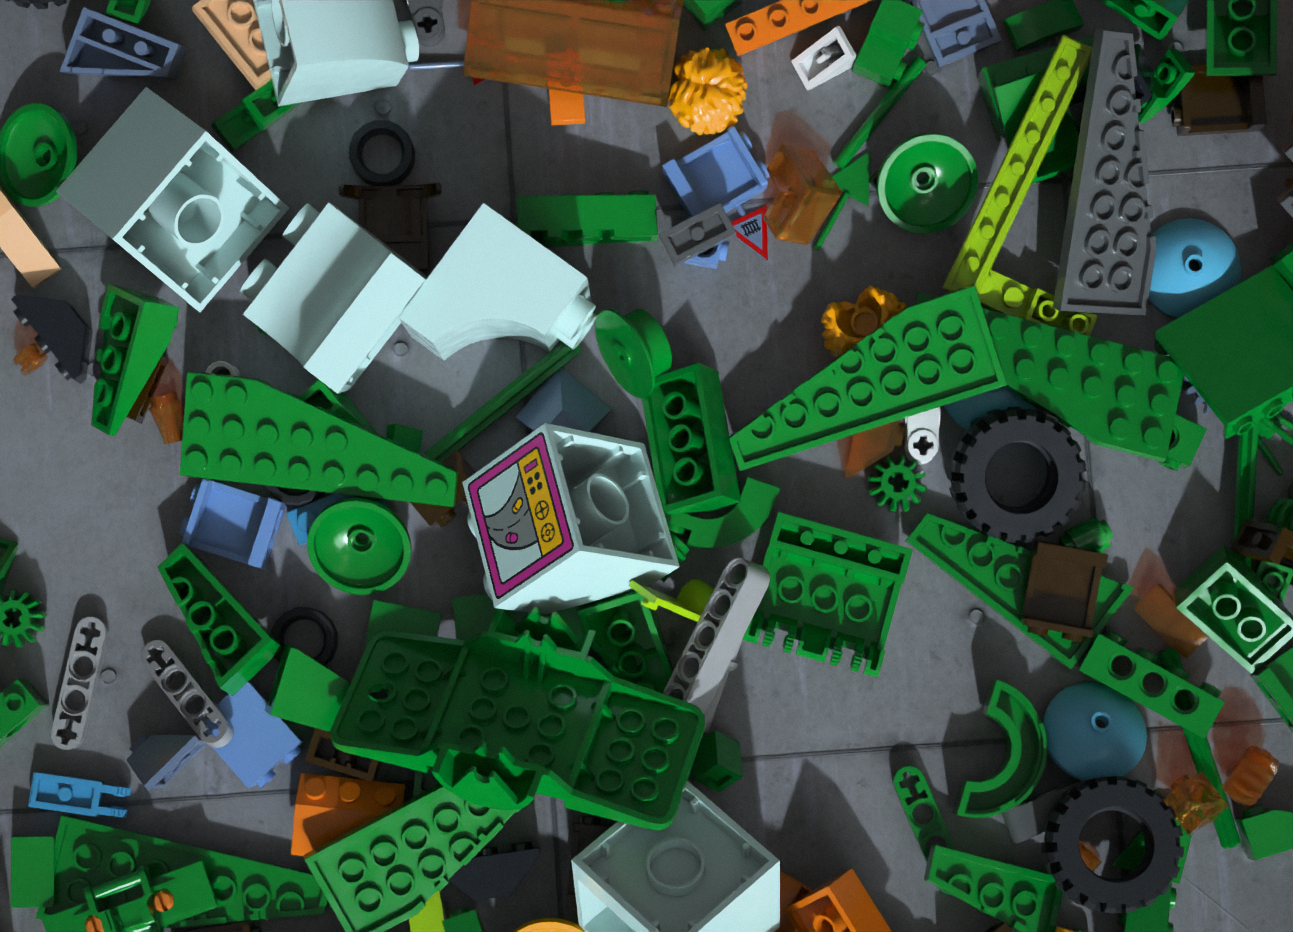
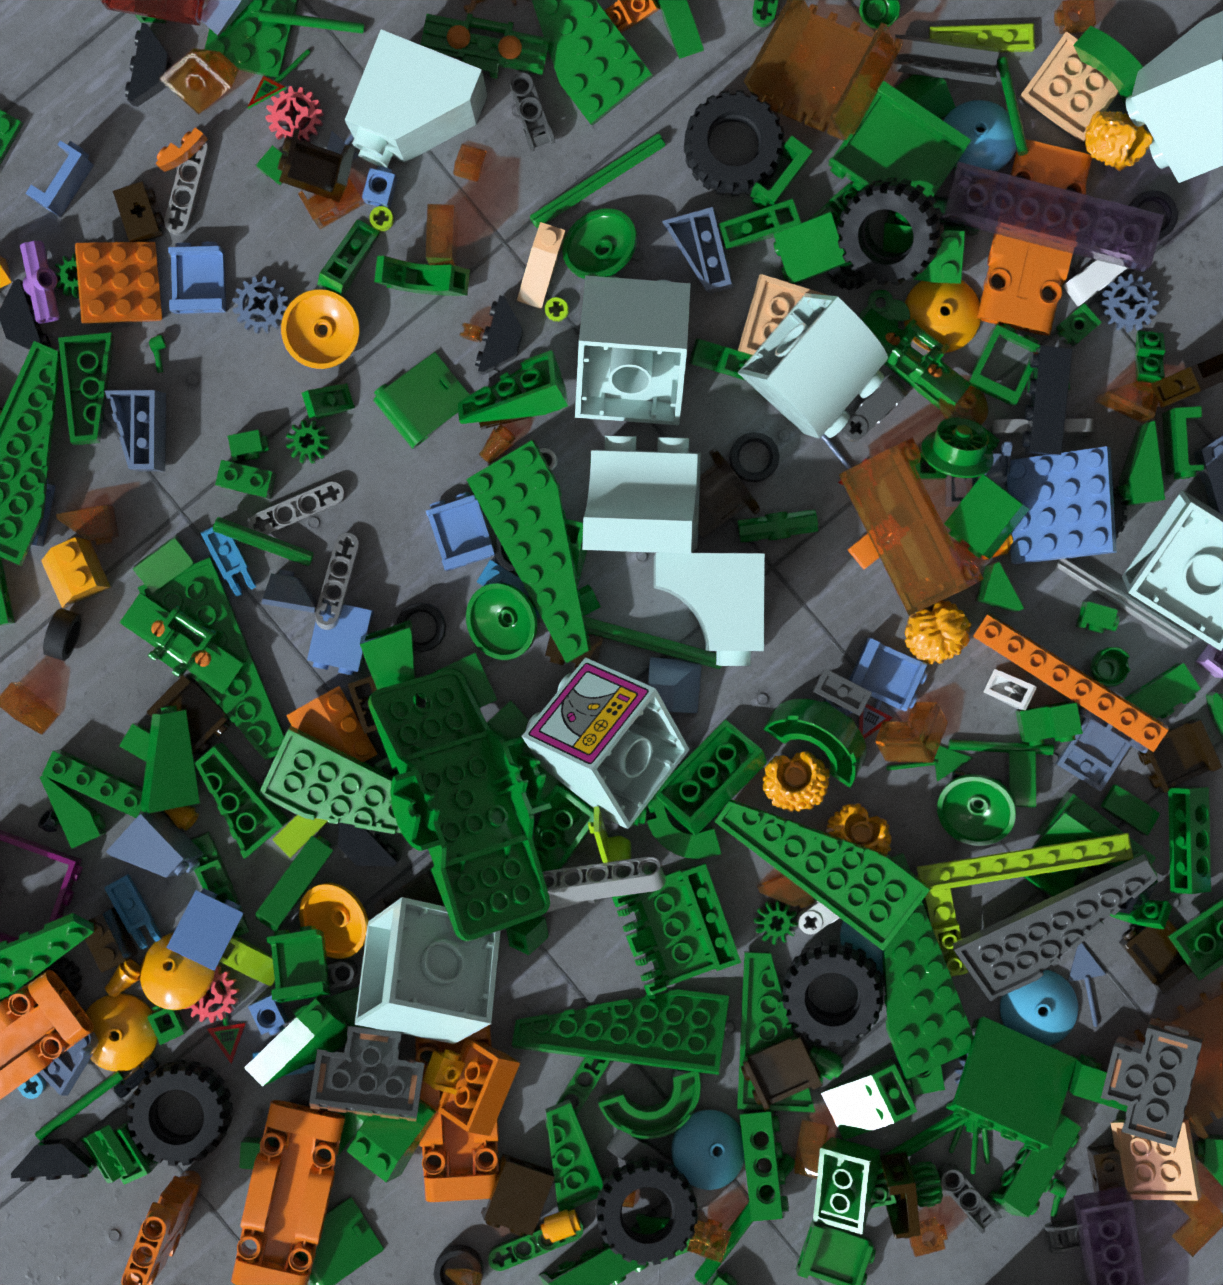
camera: 50 degrees right, 5 degrees up
green wedge [157,543,284,696] -> none
green wedge [516,190,658,248] -> none
green piece [595,309,672,399] -> none
clear orange gear [1223,745,1279,807] -> none
none -> green axle [213,517,314,566]
none -> green door [373,352,470,449]
none -> green wing [512,989,730,1075]
none -> lime bush [545,297,569,322]
none -> green piece [738,510,818,543]
none -> green brick [763,699,867,788]
none -> light orange hair [763,751,830,812]
none -> slope [821,1059,918,1140]
none -> green slope [1009,751,1036,807]
none -> sand blue piece [1068,943,1106,1027]

